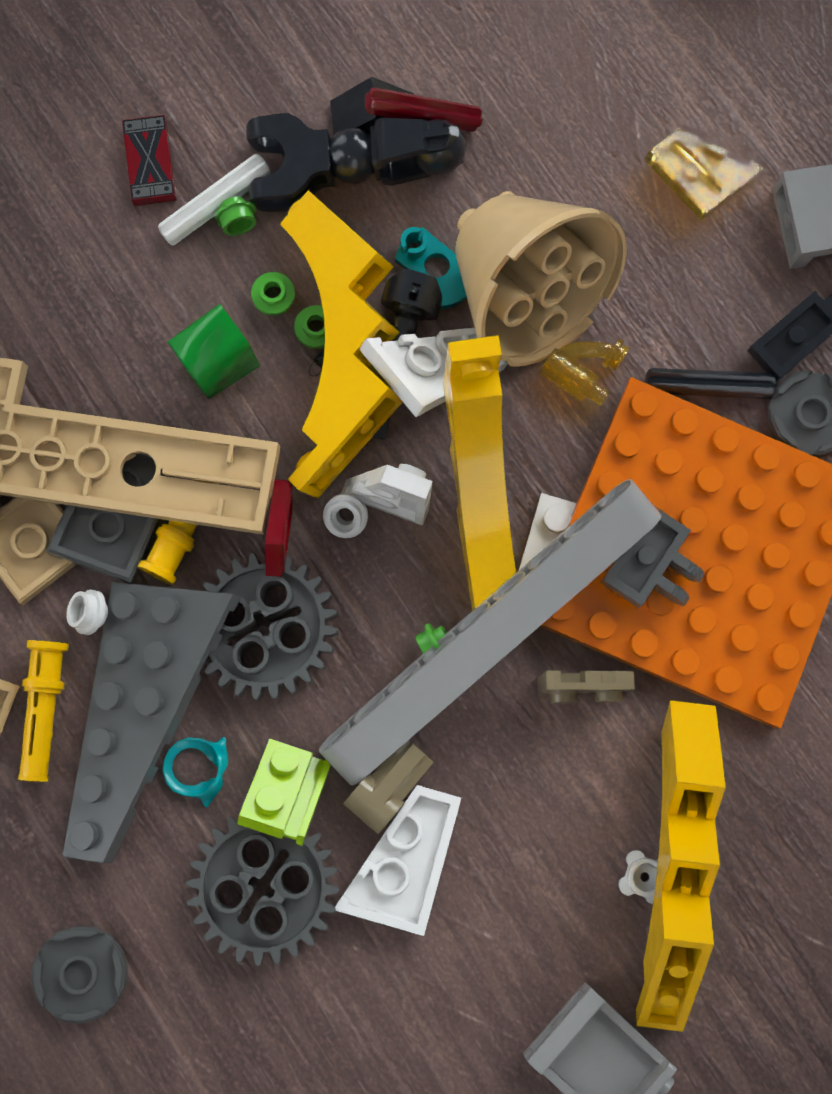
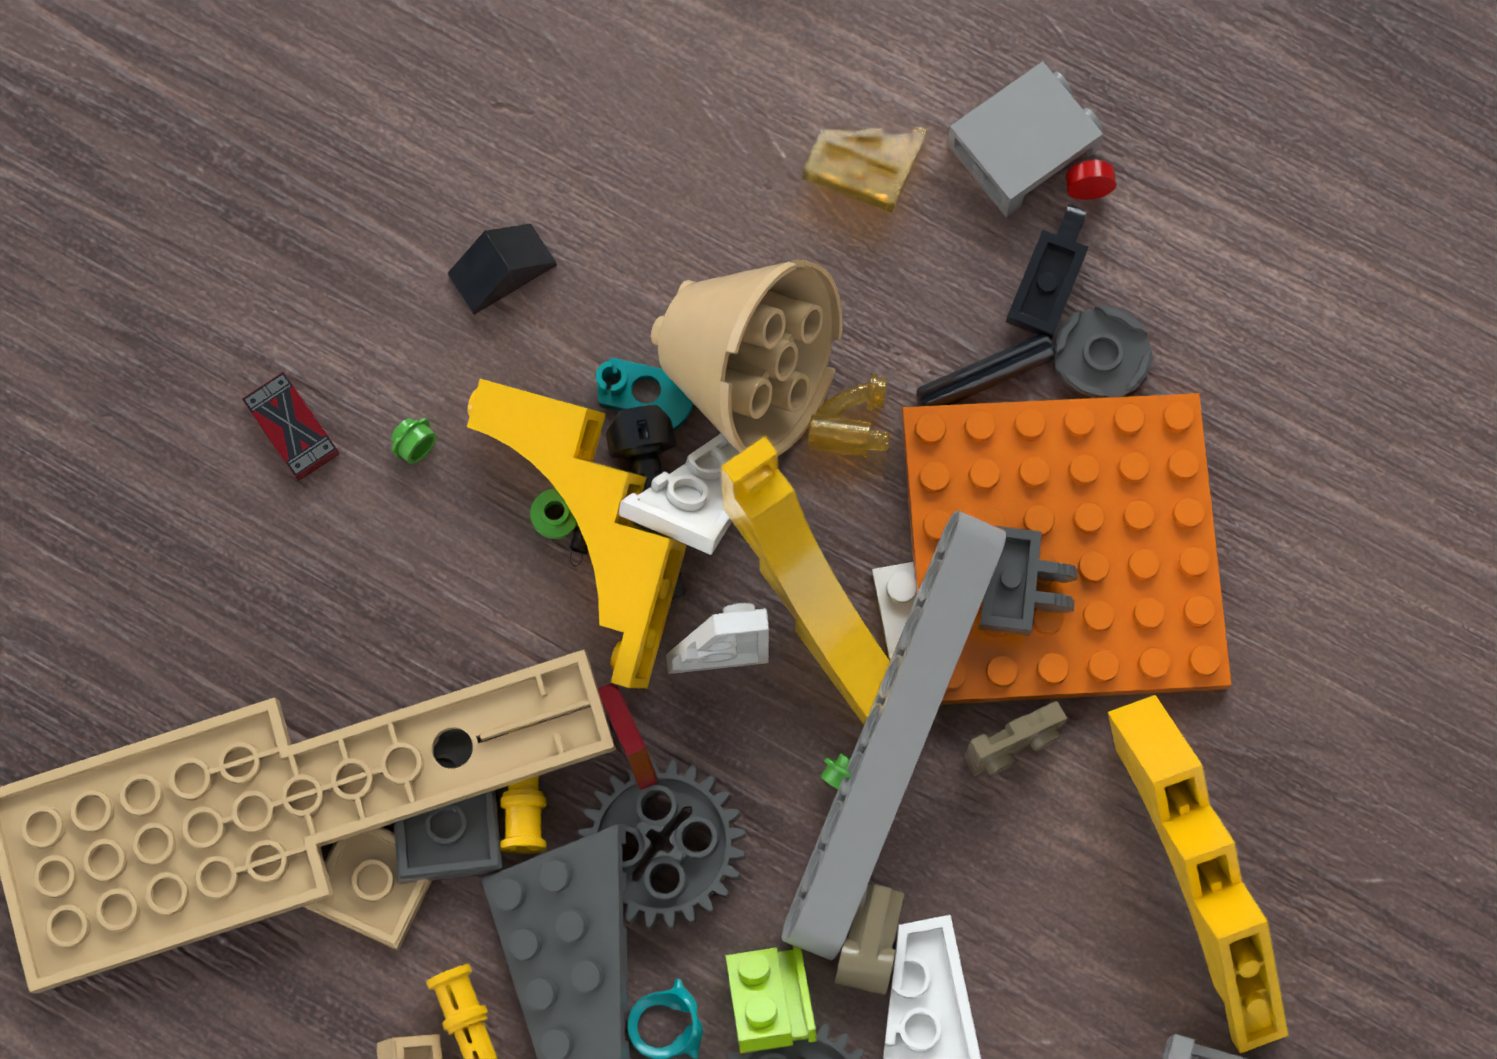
camera: 20 degrees left, 5 degrees down
white plate [67,589,108,635] -> none
white axle [158,154,270,245] -> none
green piece [167,304,260,399] -> none
black piece [246,113,466,212] -> none
bright green plate [251,272,295,316] -> none
white plate [323,493,368,538] -> none
dark red axle [364,87,483,132] -> none
white plate [618,850,658,904] -> none

